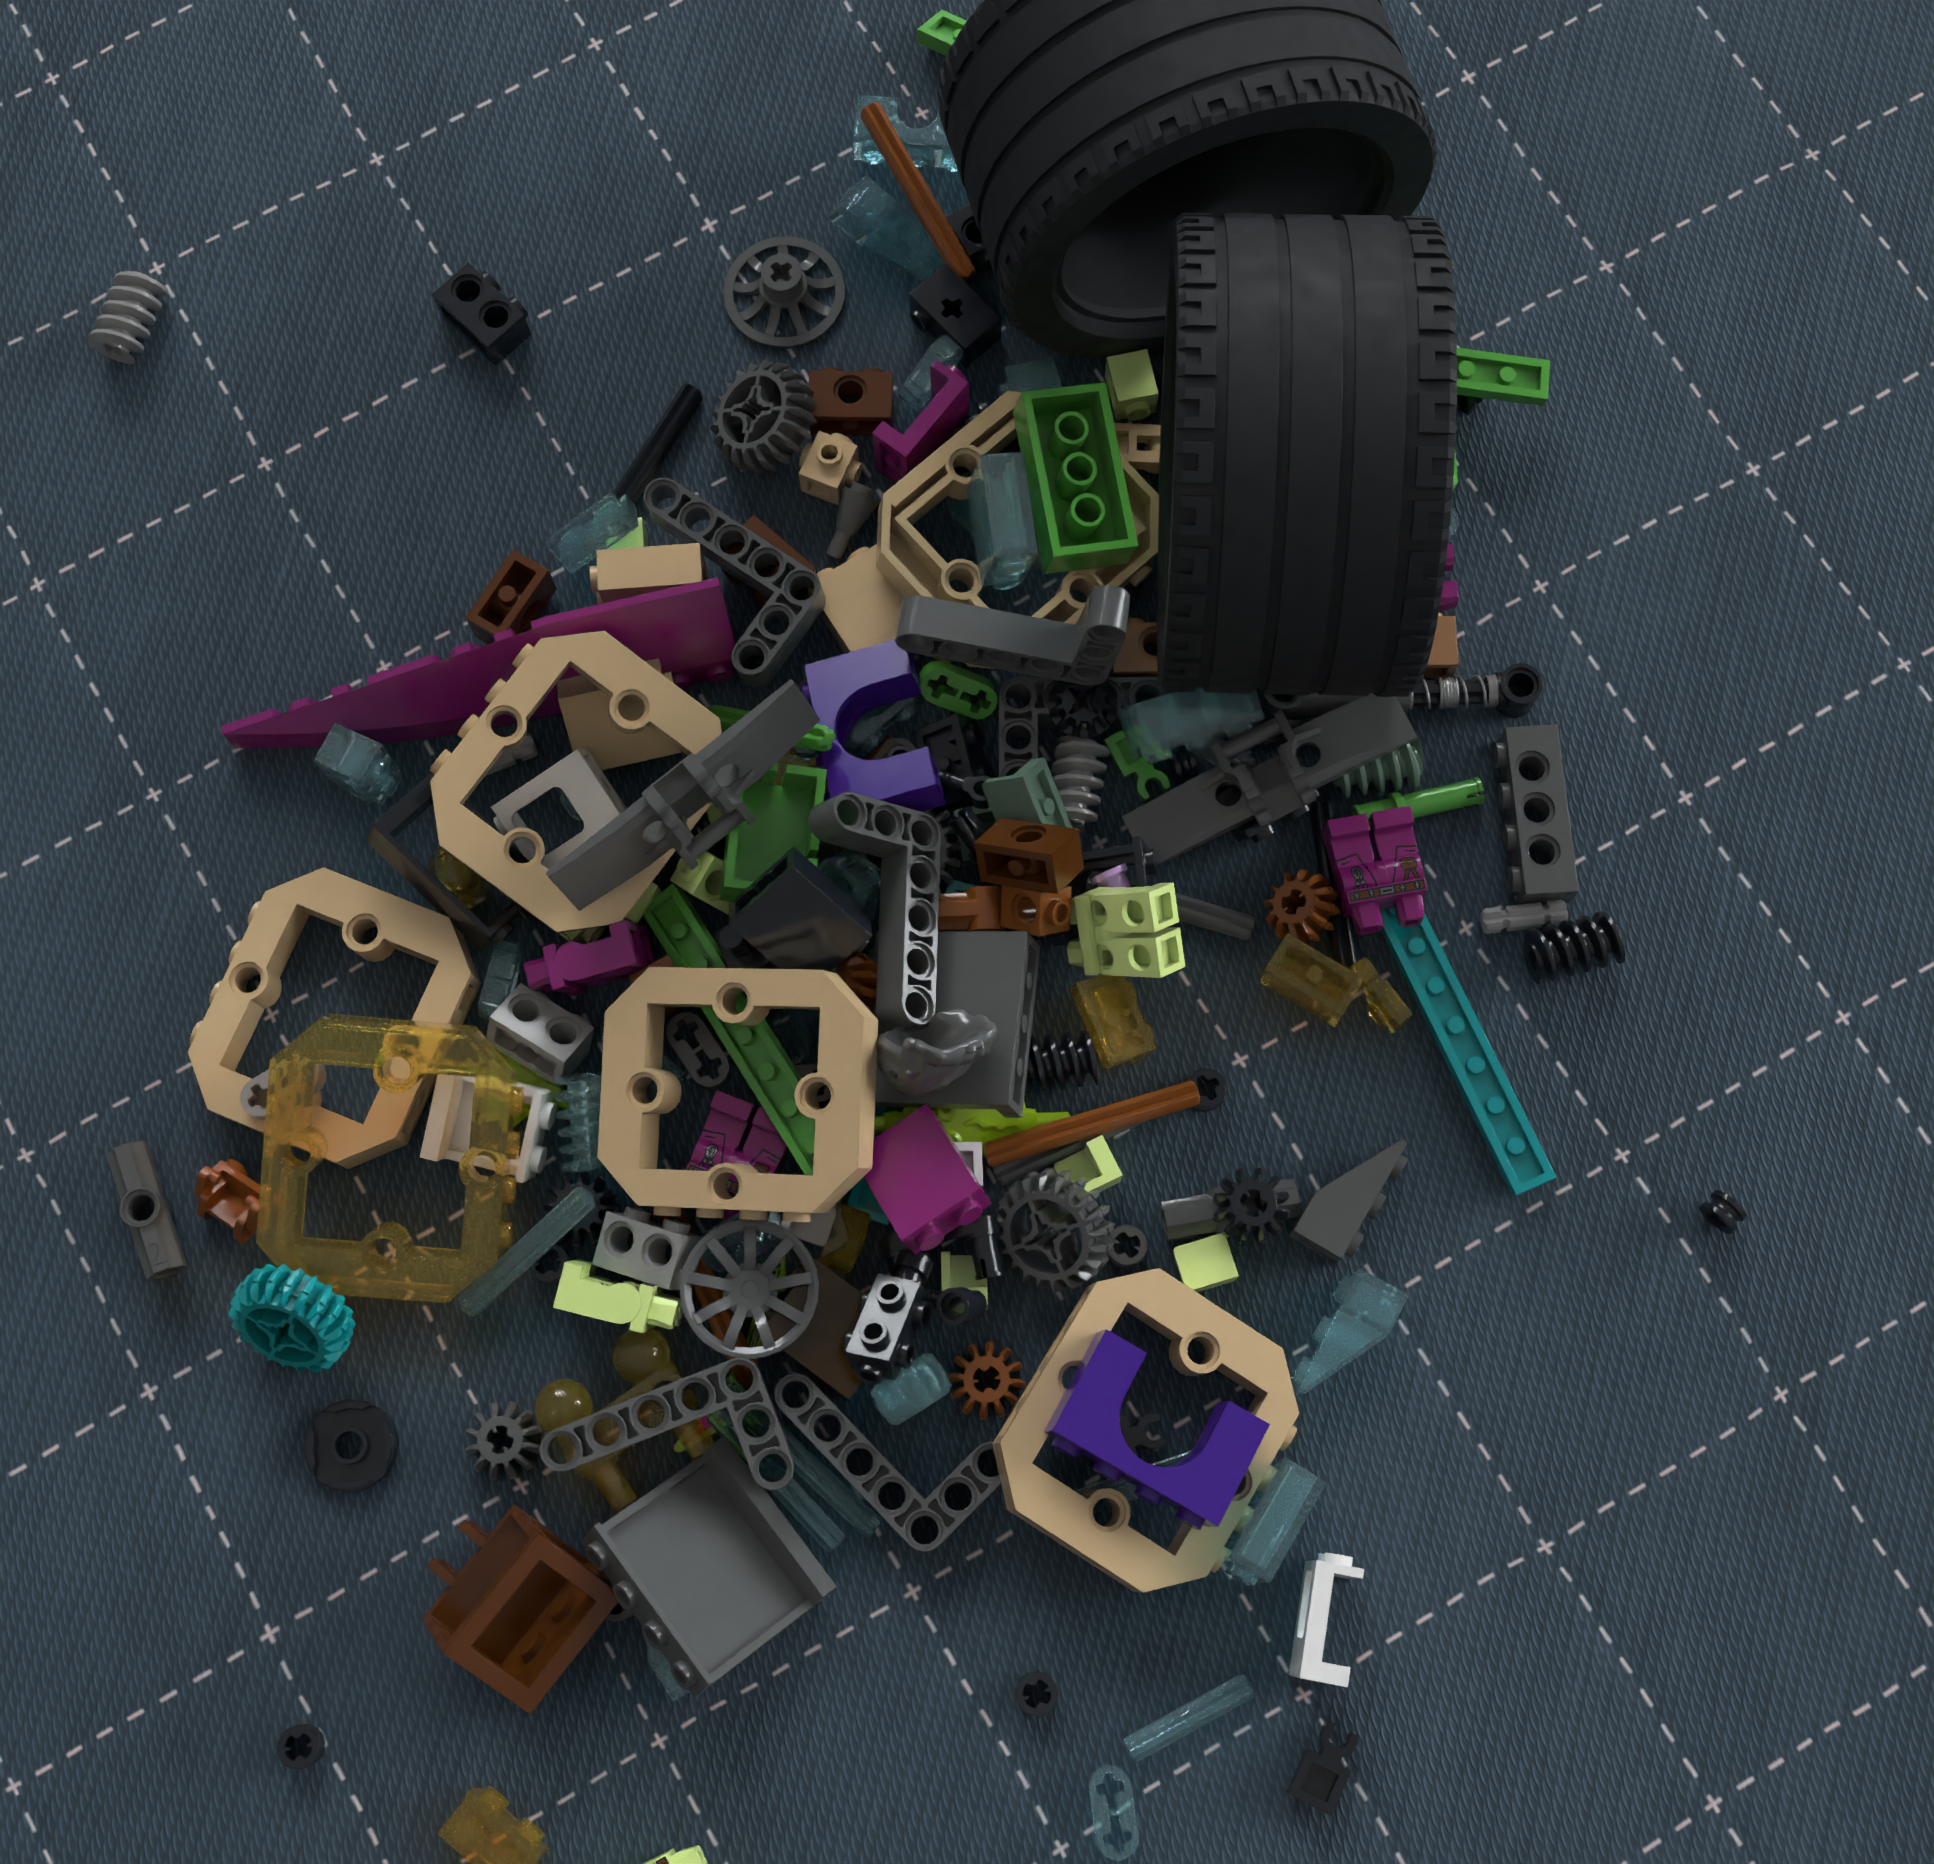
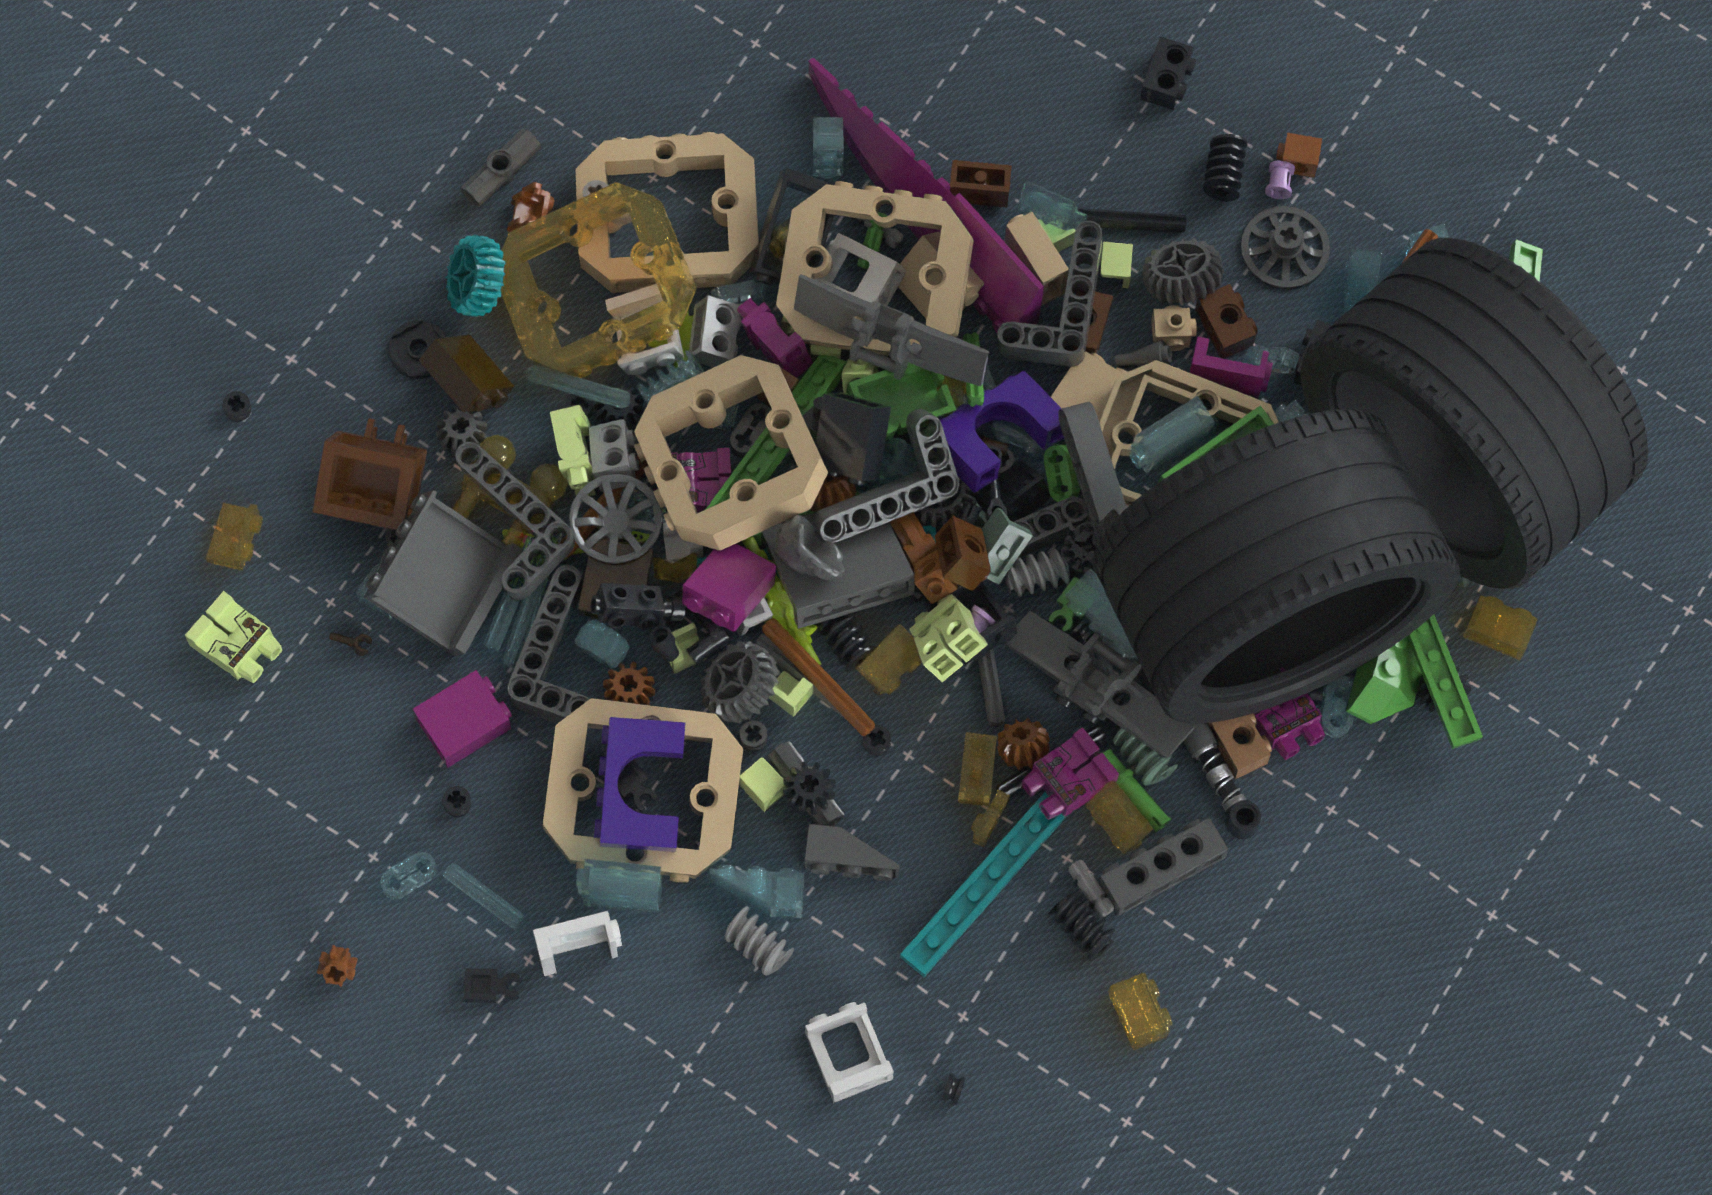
camera: 60 degrees right, 5 degrees down
none -> dark brown hand [329,632,372,656]
none -> magenta brick [413,670,512,768]
none -> dark brown brick [419,335,514,413]
none -> light grey piece [725,906,794,976]
none -> white window [805,1002,894,1102]
none -> bright green axle [857,212,888,270]
none -> clear yellow bracket [1085,780,1153,854]
none -> yellowish green panel [1100,242,1133,288]
none -> clear yellow brick [1108,973,1173,1050]
none -> black piece [1203,134,1248,202]
none -> lavender bush [1265,161,1295,199]
none -> dark orange brick [1276,132,1322,178]

